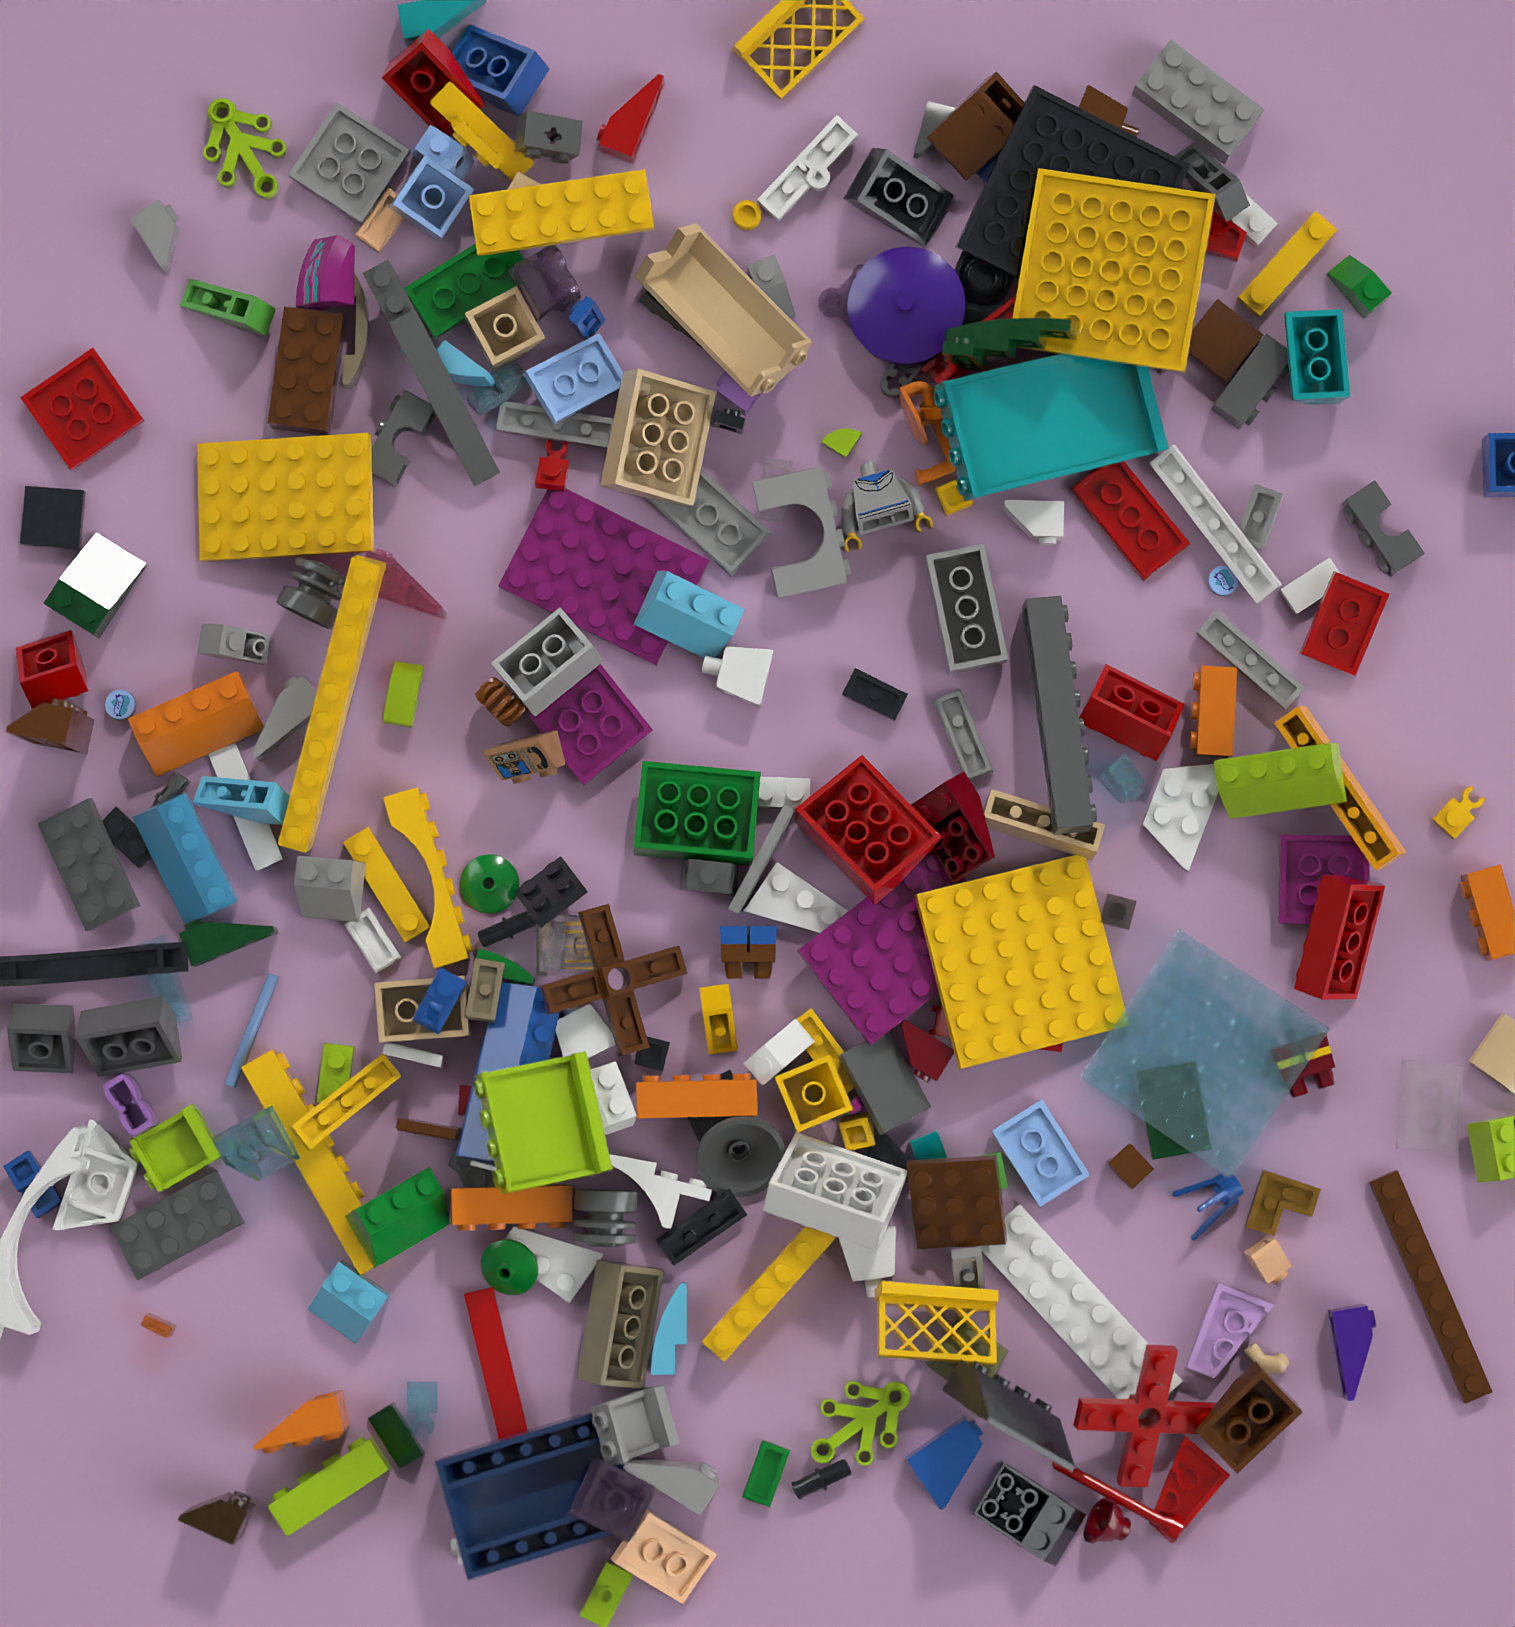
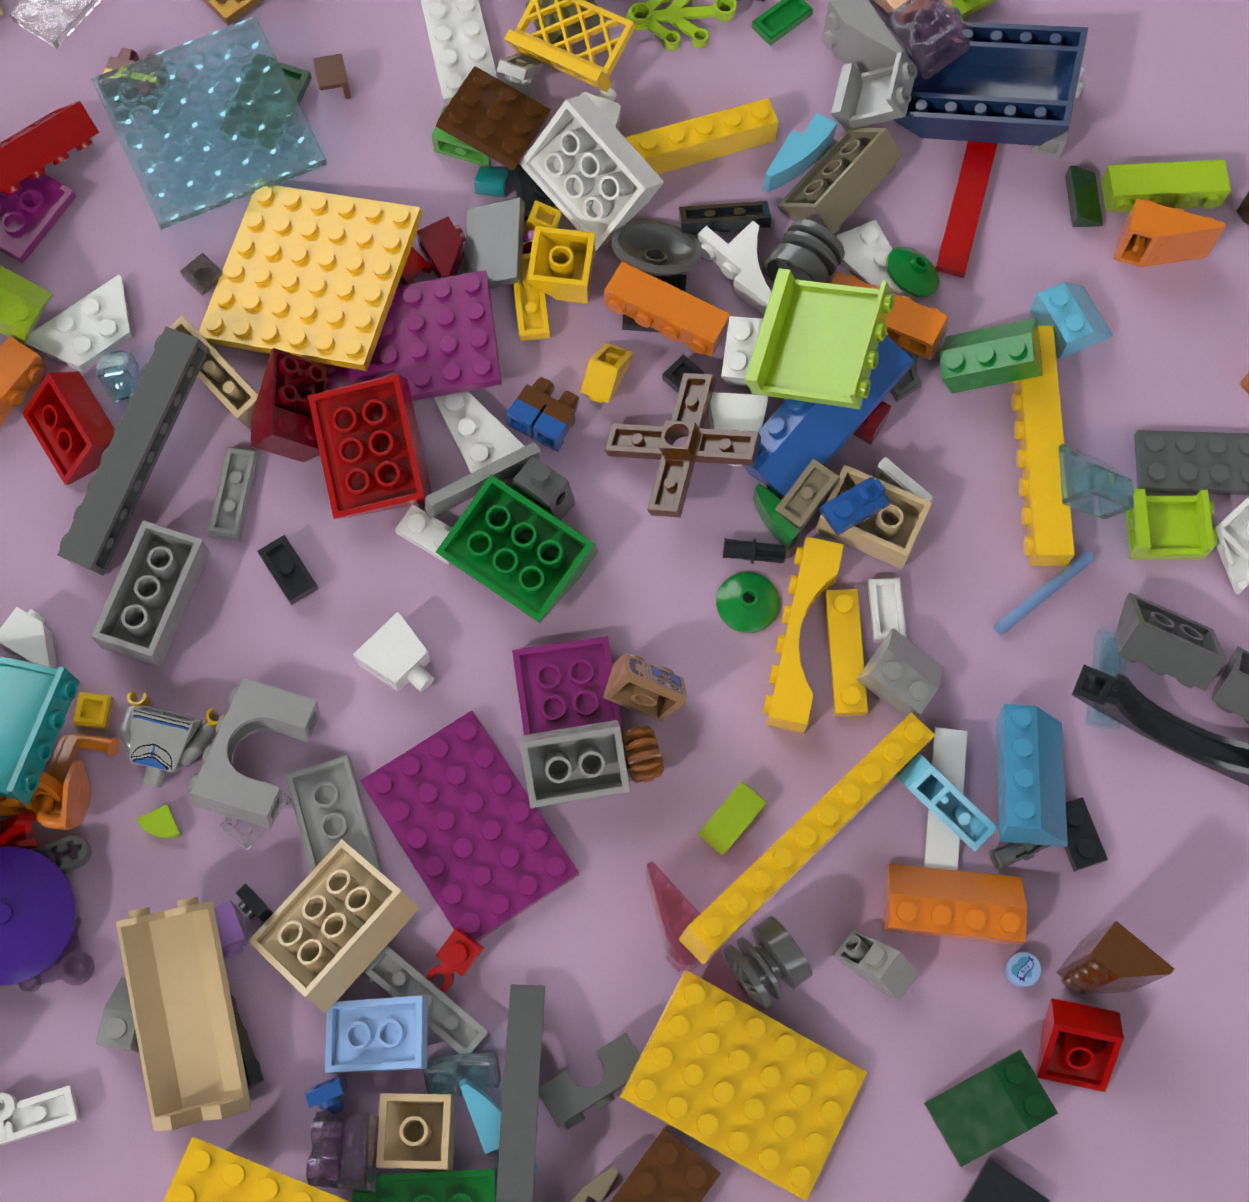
camera: 150 degrees left, 15 degrees down
dark grey plate [38,798,140,931] -> none
medium lavender brick [104,1074,158,1136] -> none
dark green slope [179,919,279,967] -> none
light grey slope [252,675,317,761] -> none
yellow plate [289,1054,401,1151] -> none
lime plate [317,1043,355,1103] -> none
reddish brown tile [395,1117,461,1141] -> none
clear light blue plate [407,1381,438,1434] -> none
black plate [514,856,588,928] -> none
clear slope [536,915,594,976] -> none
medium azure slope [633,571,745,658] -> none
yellow tile [732,200,762,231] -> none
white slope [743,1019,815,1086] -> none
light blue plate [991,1099,1090,1207] -> none
blue plant [1173,1173,1244,1241] -> none

